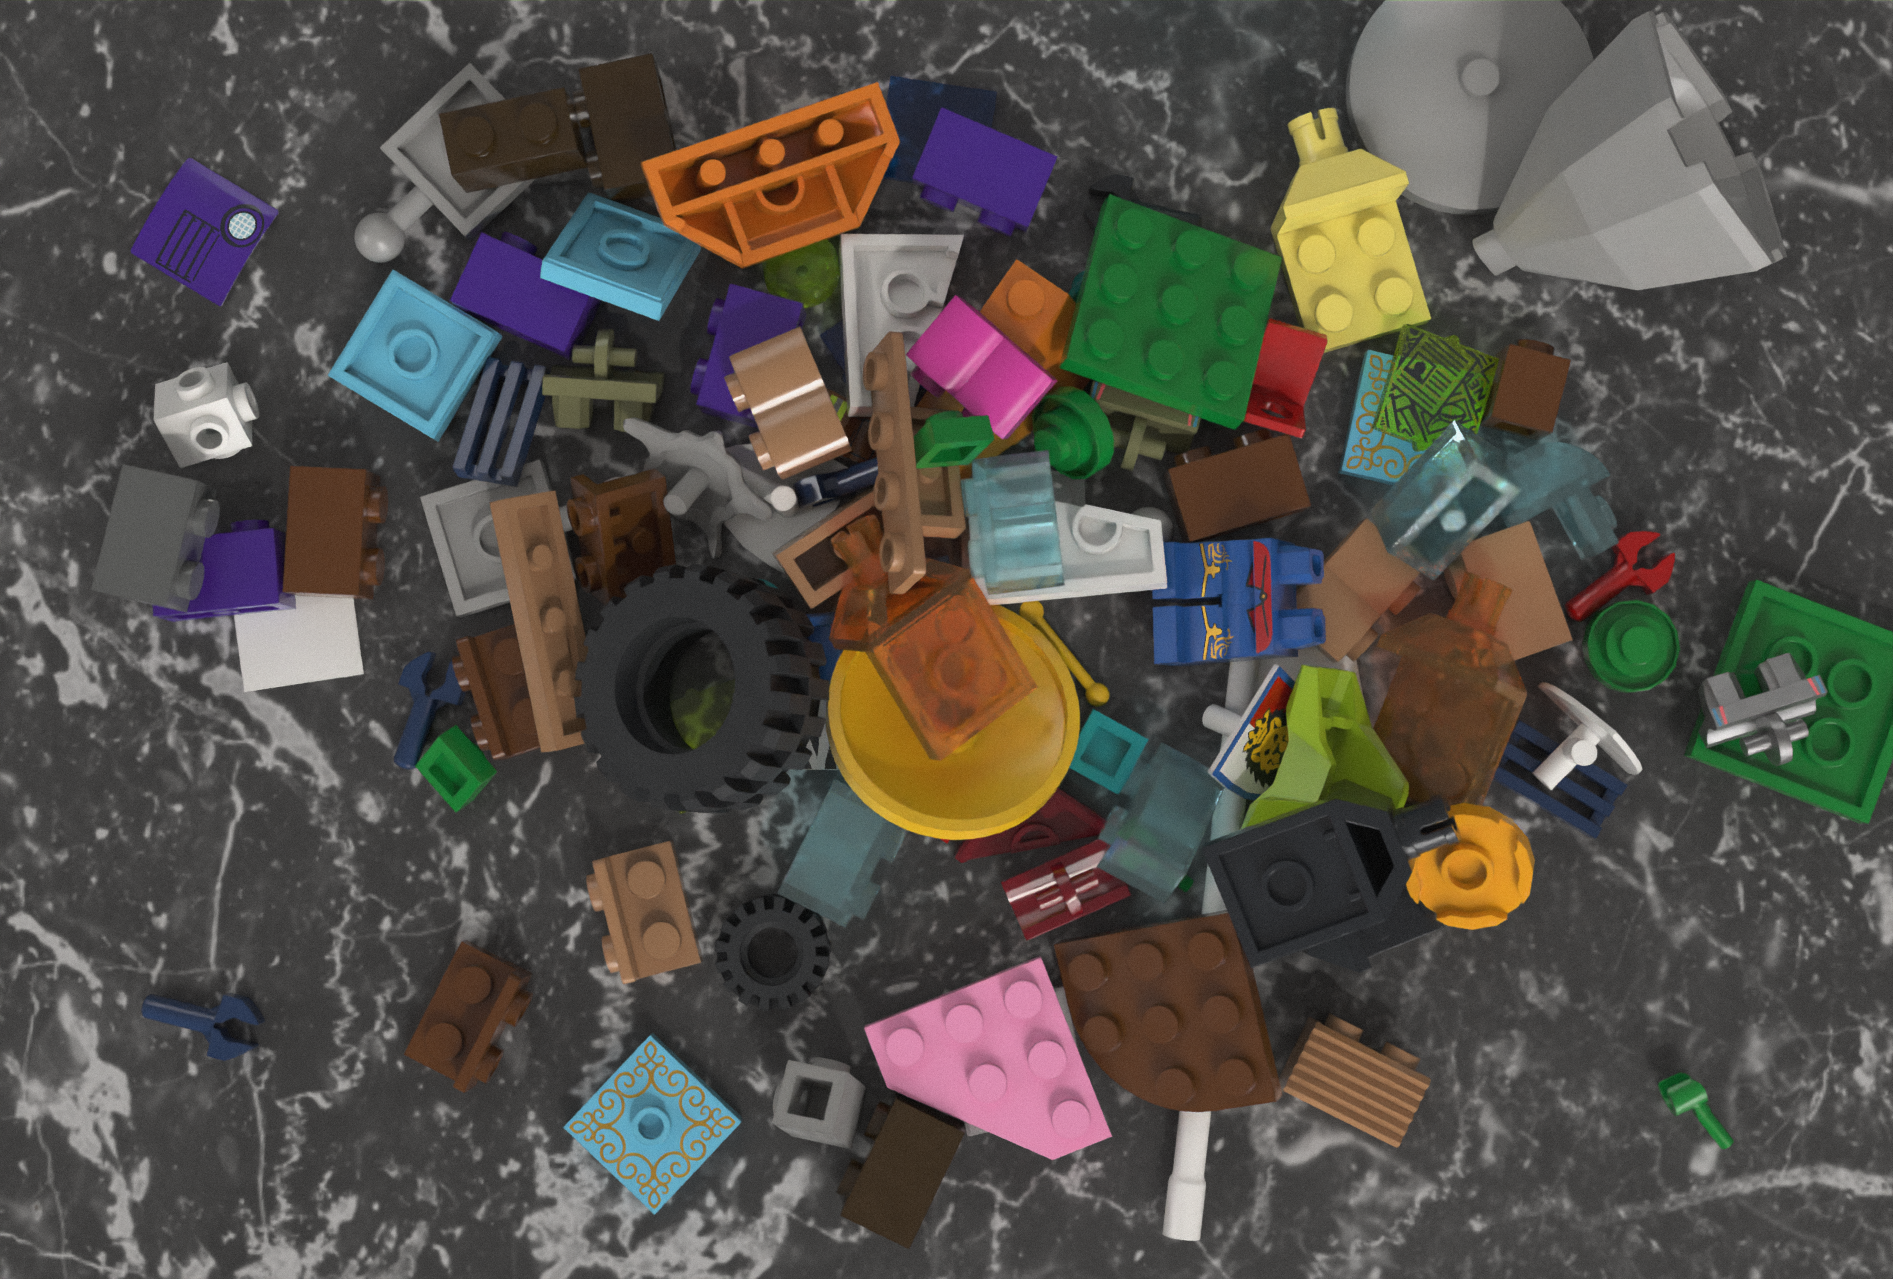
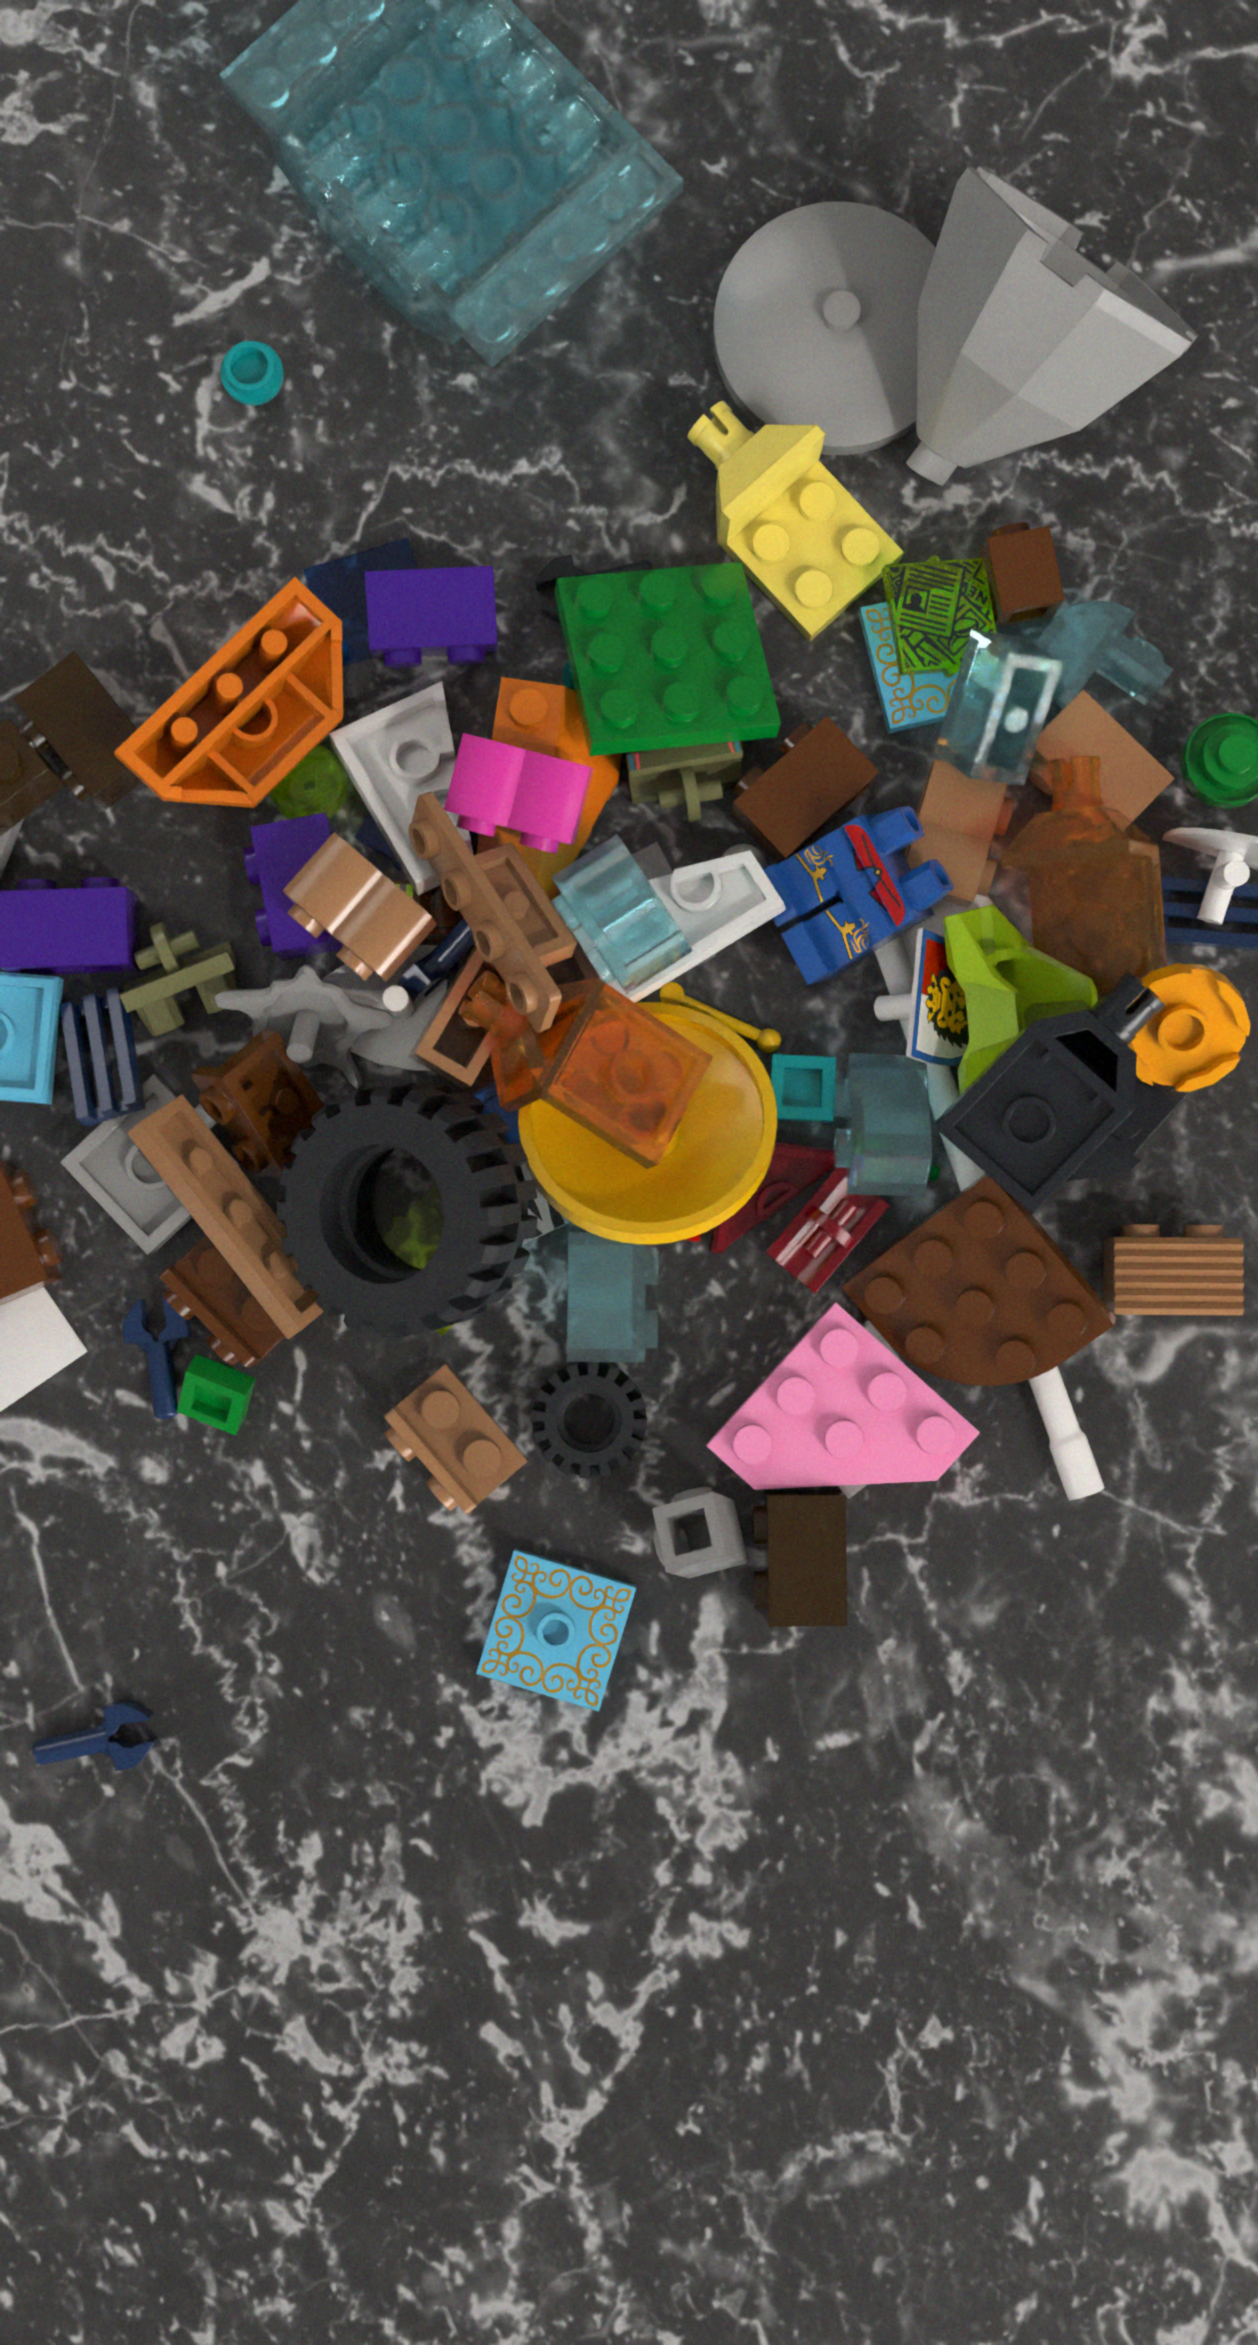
camera: 35 degrees left, 0 degrees up
reddish brown bracket [404,940,533,1093] -> none
medium azure plate [540,193,701,321] -> none
green plate [913,410,994,469] -> none
green plate [1032,386,1114,480] -> none
red bracket [1244,318,1328,438] -> none
red bar [1565,531,1675,622] -> none

